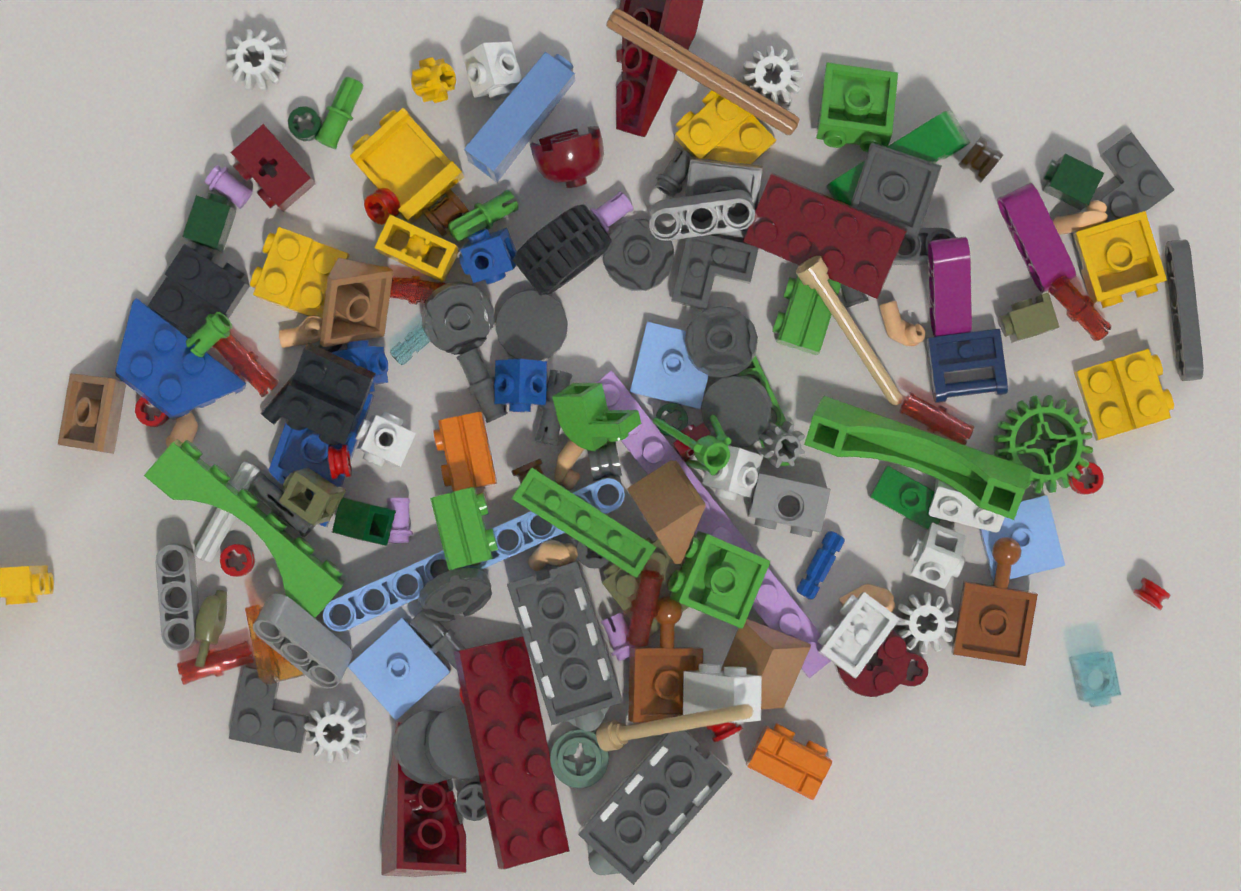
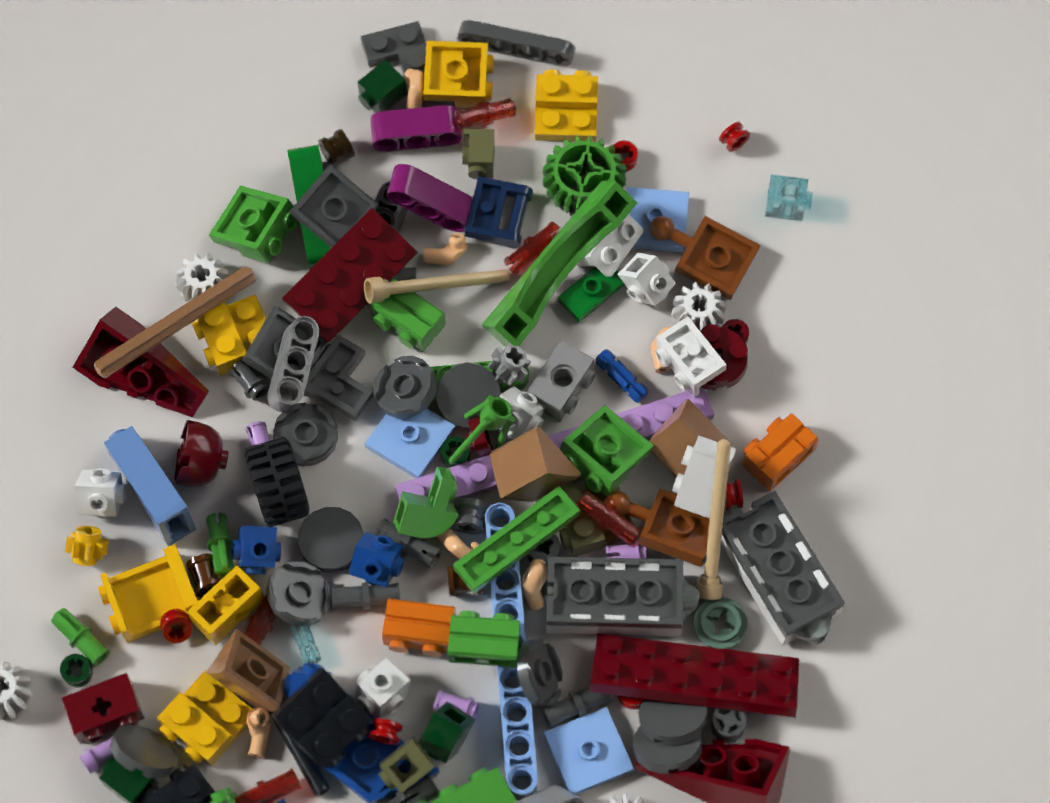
camera: 65 degrees left, 20 degrees down
none -> dark grey tile [110,725,178,779]

